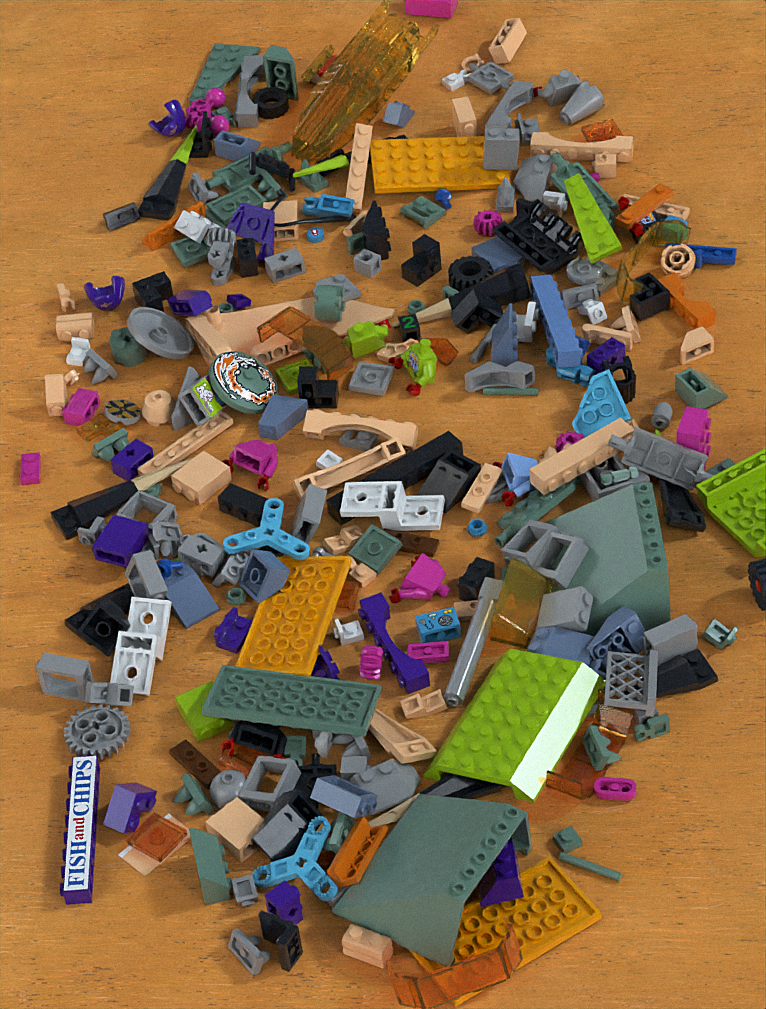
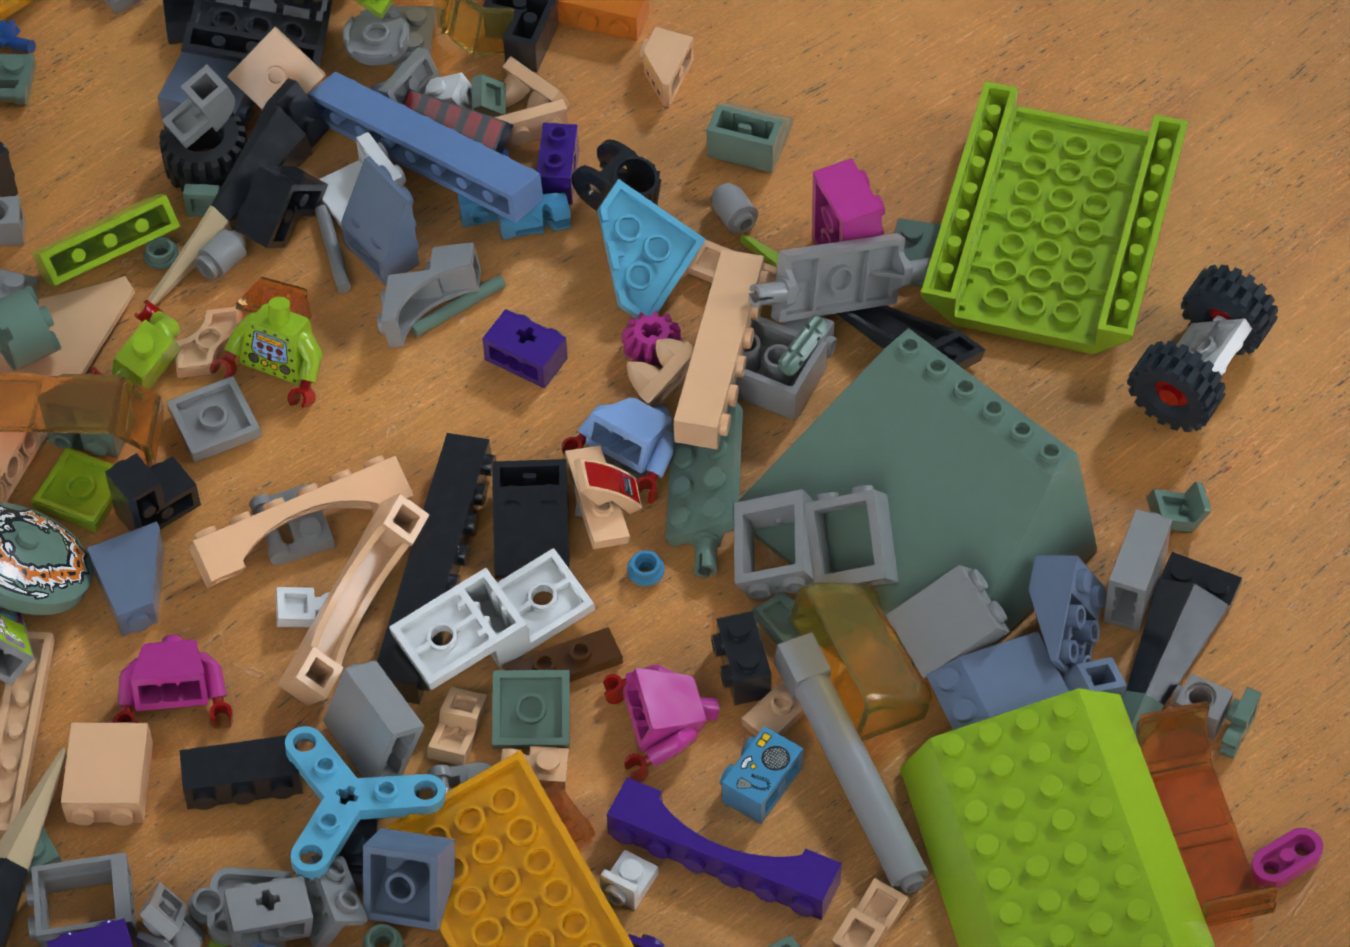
camera: 45 degrees left, 10 degrees up
dark pink gear [359,645,383,680] -> none
black brick [398,314,421,342] -> none
black brick [401,234,442,287] -> none
dark pink plate [408,641,449,664] -> none
dark pink gear [473,209,502,237] -> none
sand green tile [581,725,621,771] -> none
light grey fence [604,650,658,717] -> none
none -> lime brick [31,194,181,286]
none -> light grey brick [162,64,235,149]
none -> light grey brick [194,229,246,280]
none -> light nougat plate [227,26,325,110]
none -> tile [402,88,514,154]
none -> sand green plate [472,74,506,117]
none -> dark purple brick [482,309,568,389]
none -> slope [574,458,642,514]

